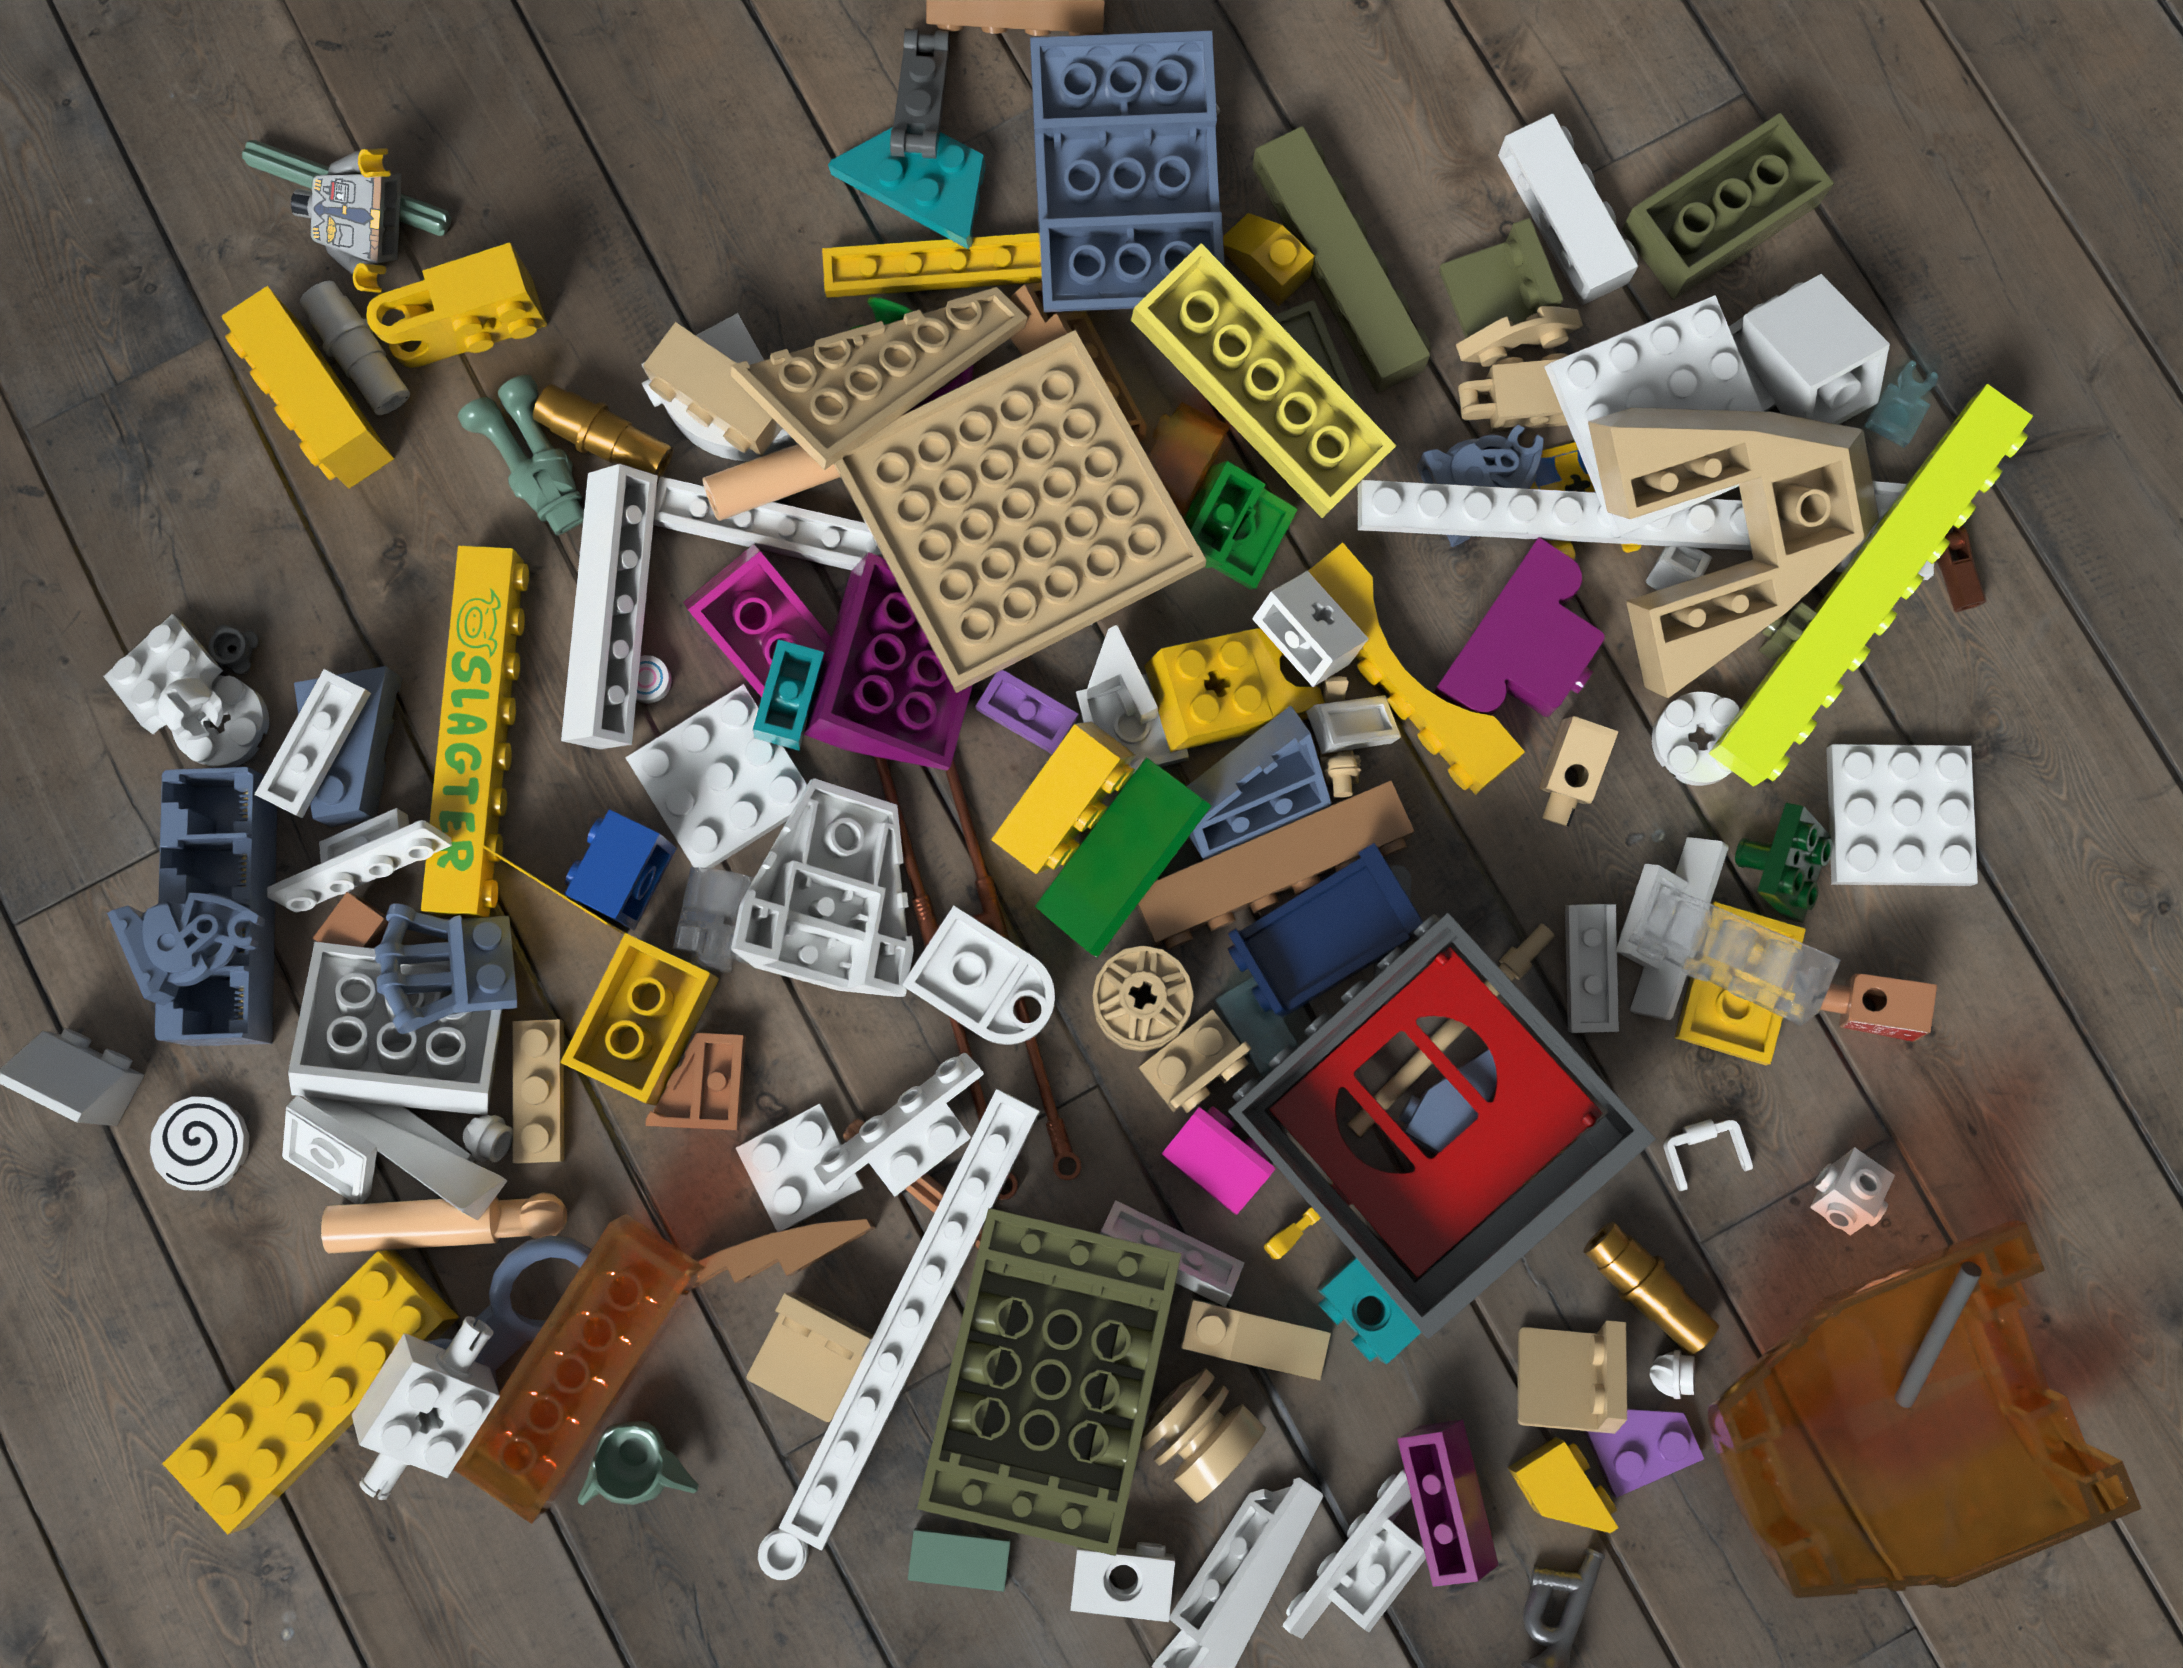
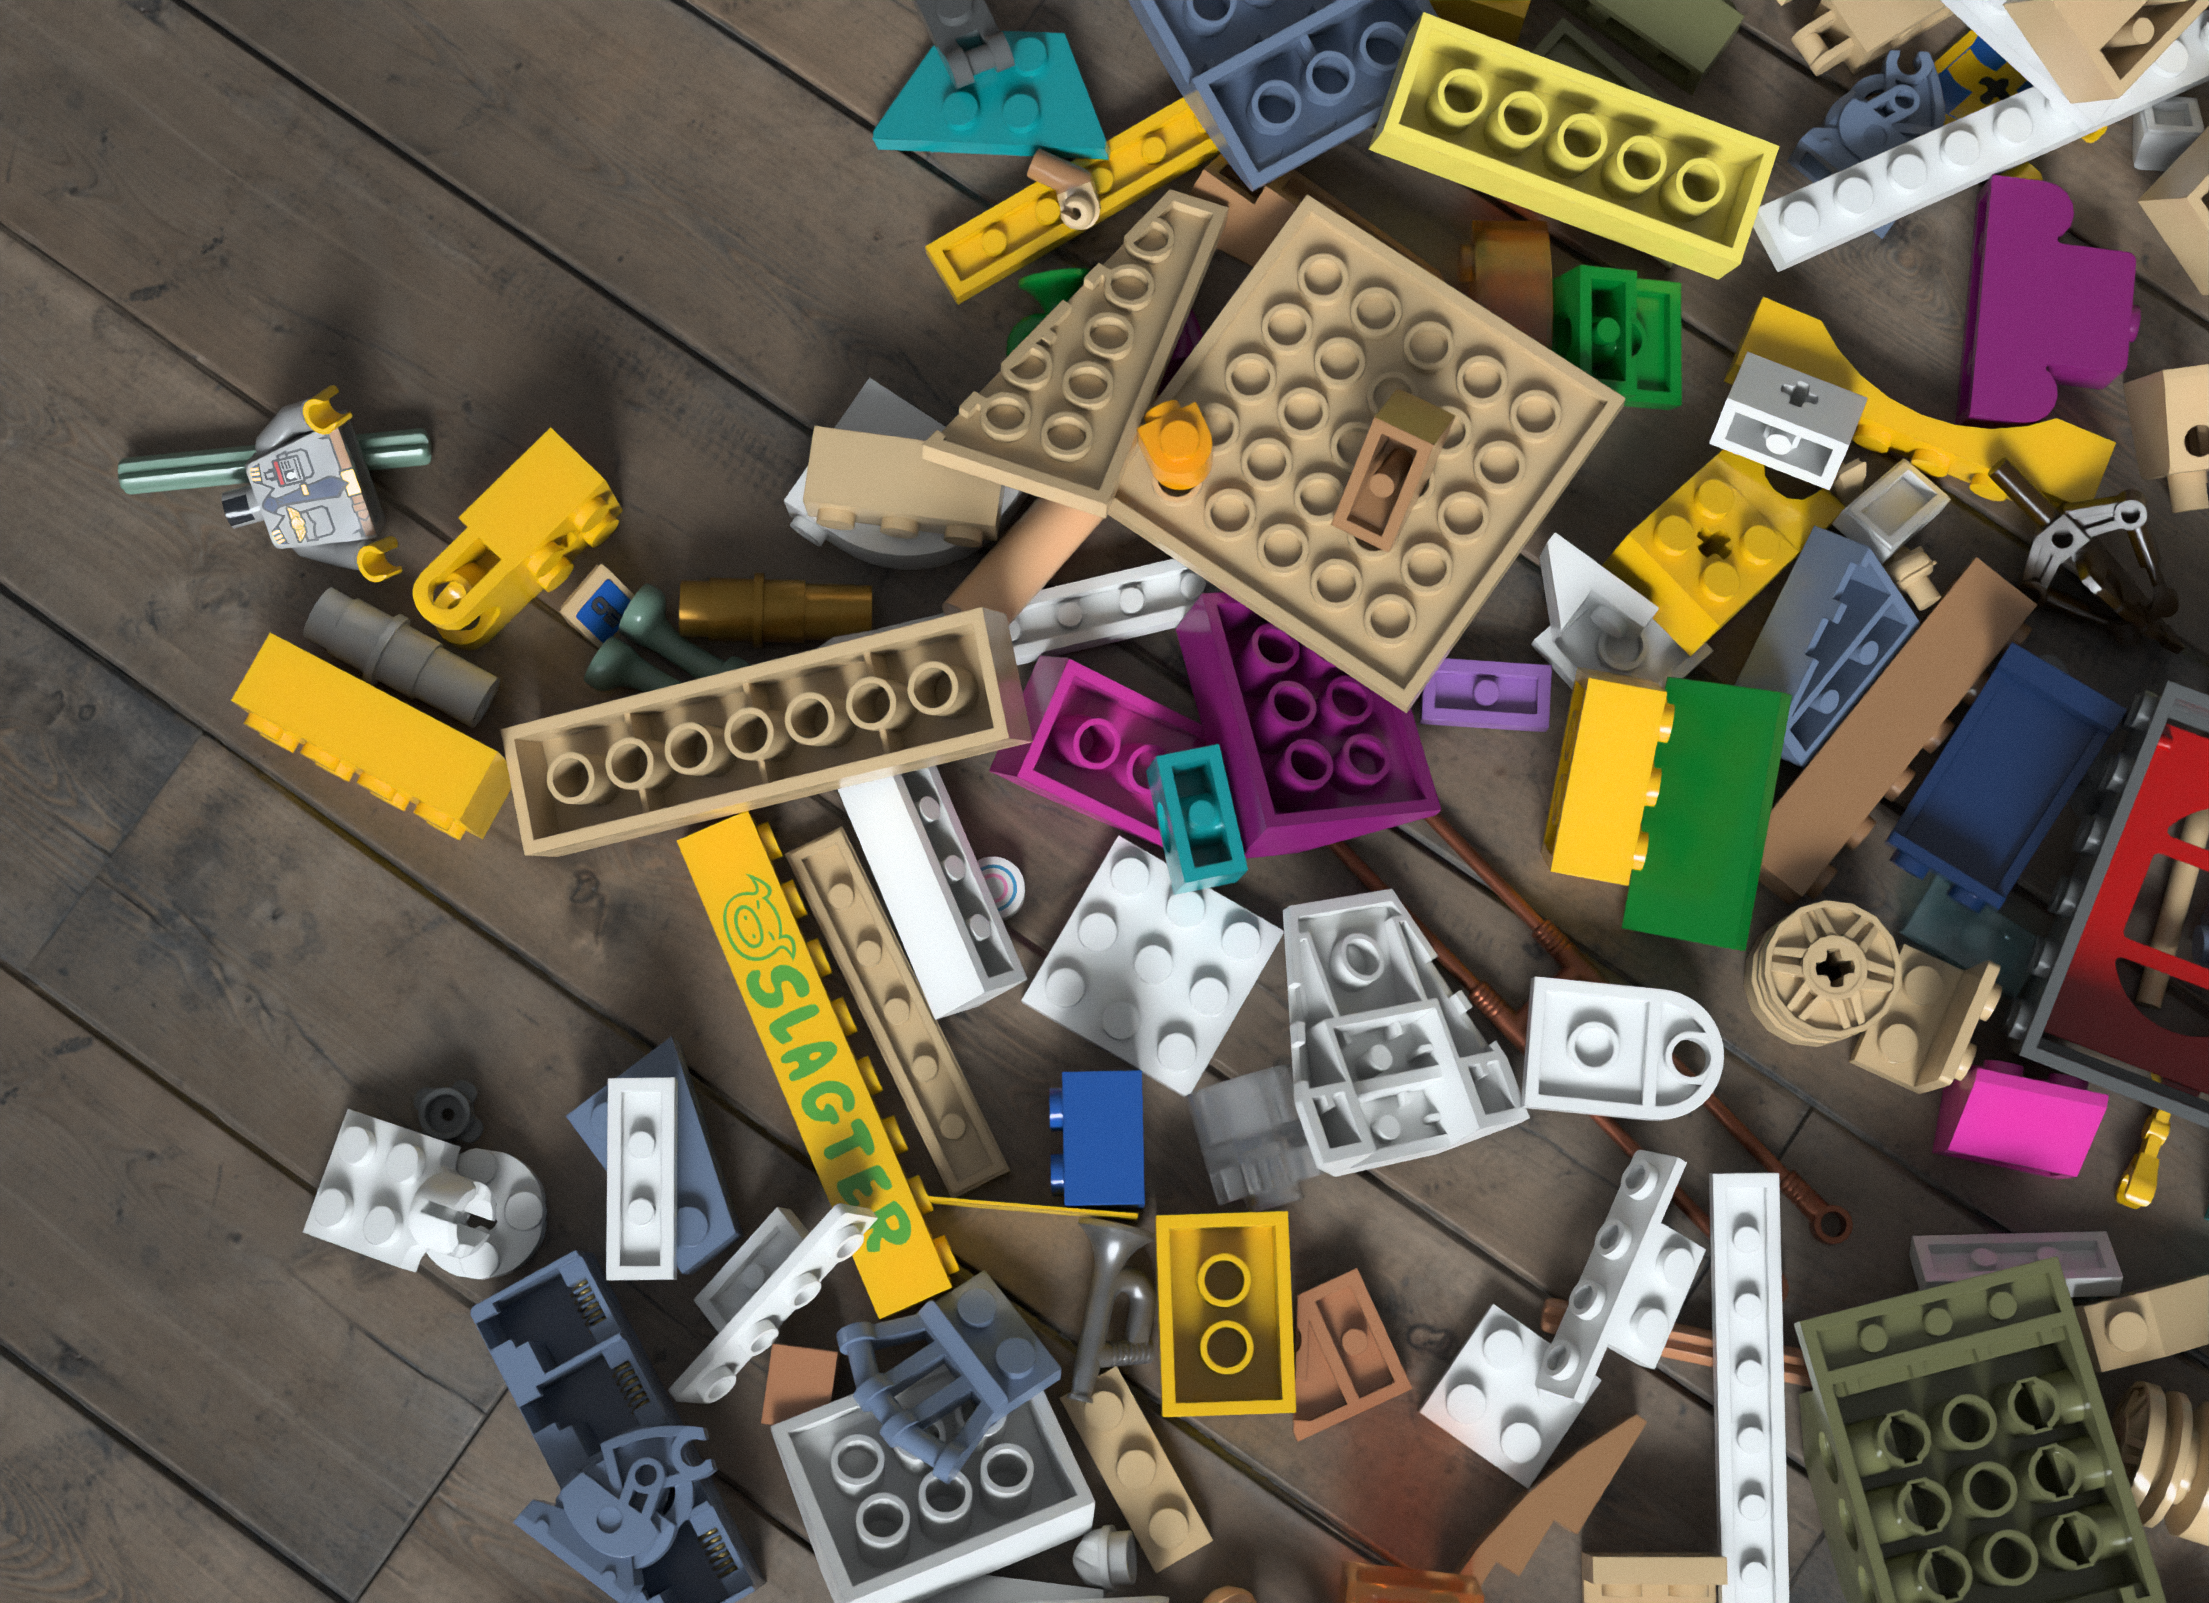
camera: 30 degrees left, 0 degrees up
none -> tan brick [500,607,1033,857]
none -> slope [559,564,635,649]
none -> tan tile [785,826,1011,1198]
none -> arm [1027,148,1101,230]
none -> flat silver piece [1067,1217,1156,1403]
none -> light orange plate [1137,400,1213,490]
none -> medium nougat slope [1331,388,1456,553]
none -> dark brown bar [1987,457,2185,654]

